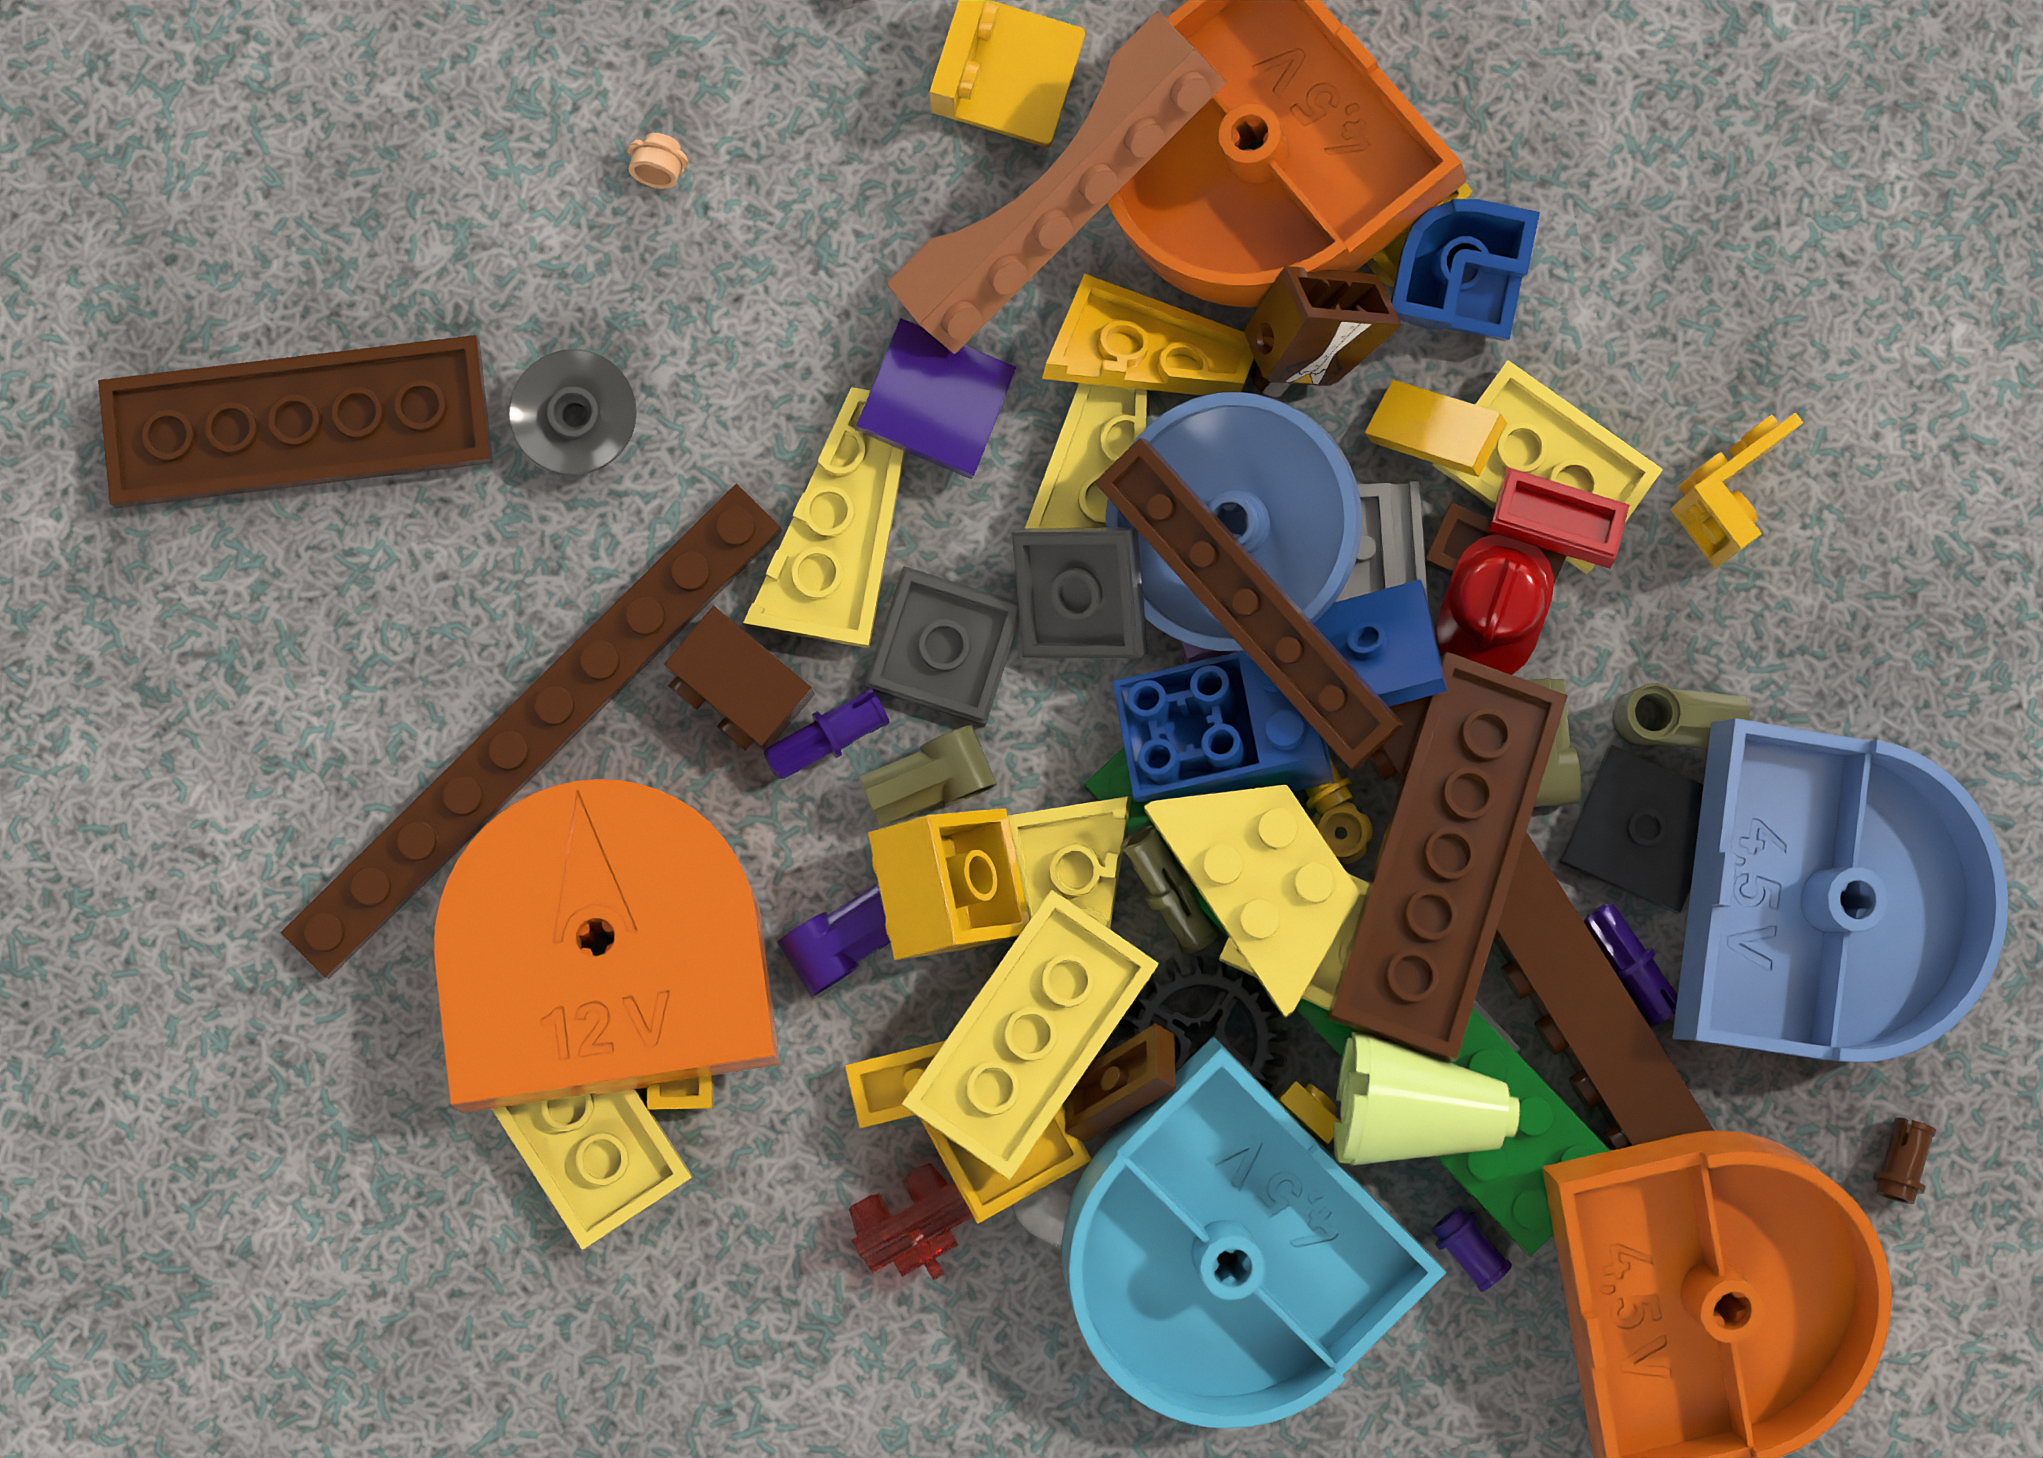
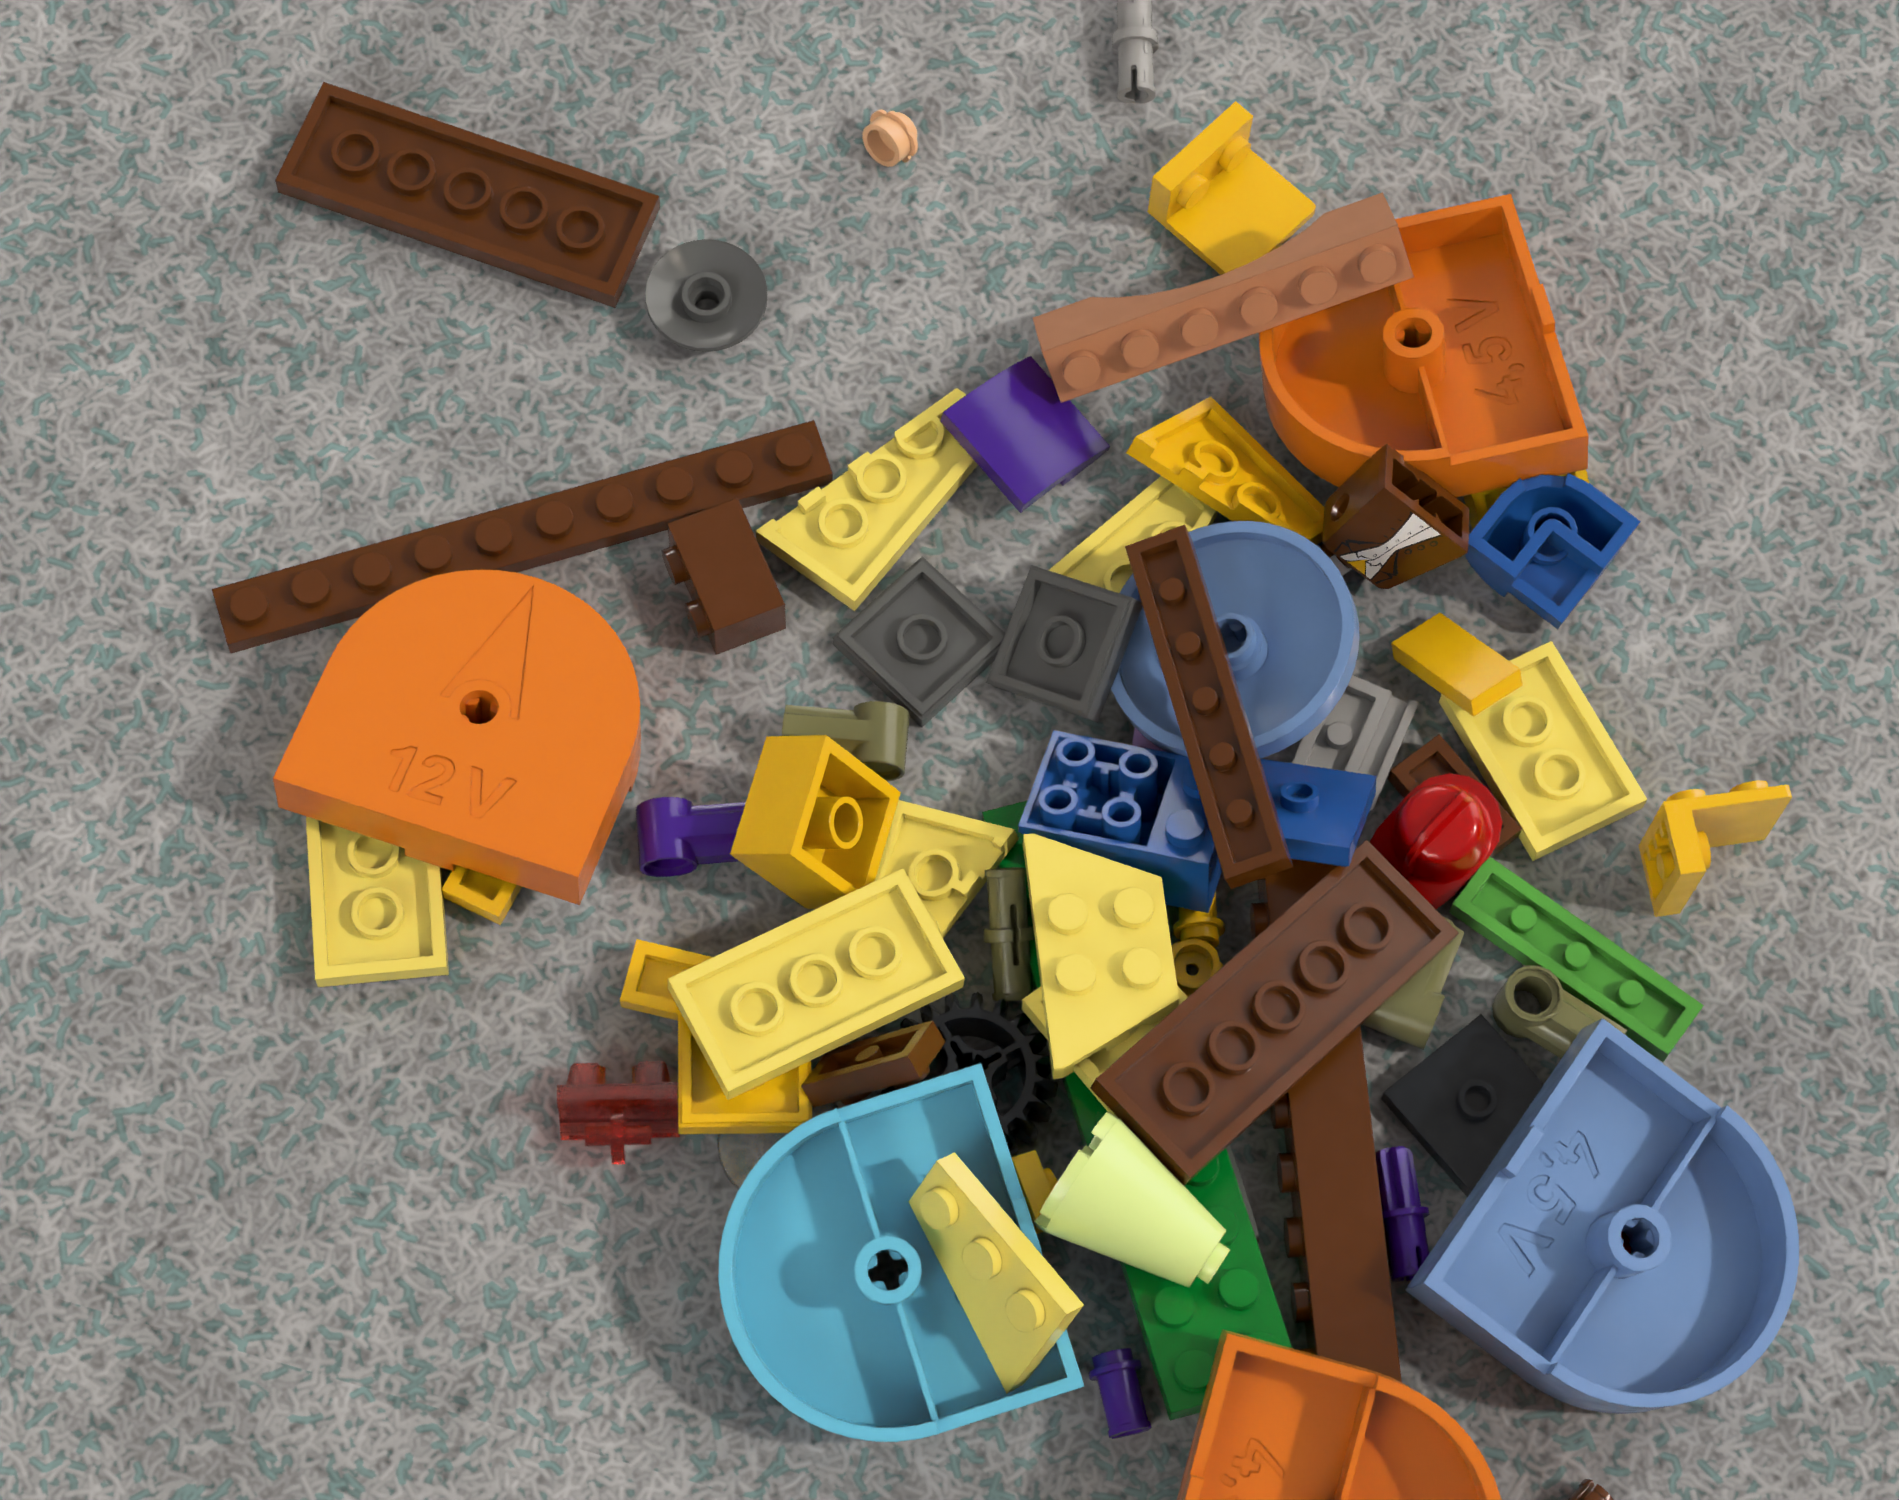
camera: 25 degrees right, 15 degrees down
dark purple axle [764,688,890,779] -> none
tile [1488,467,1630,569] -> none
none -> light yellow wing [908,1152,1084,1394]
none -> bright green plate [1449,857,1704,1062]

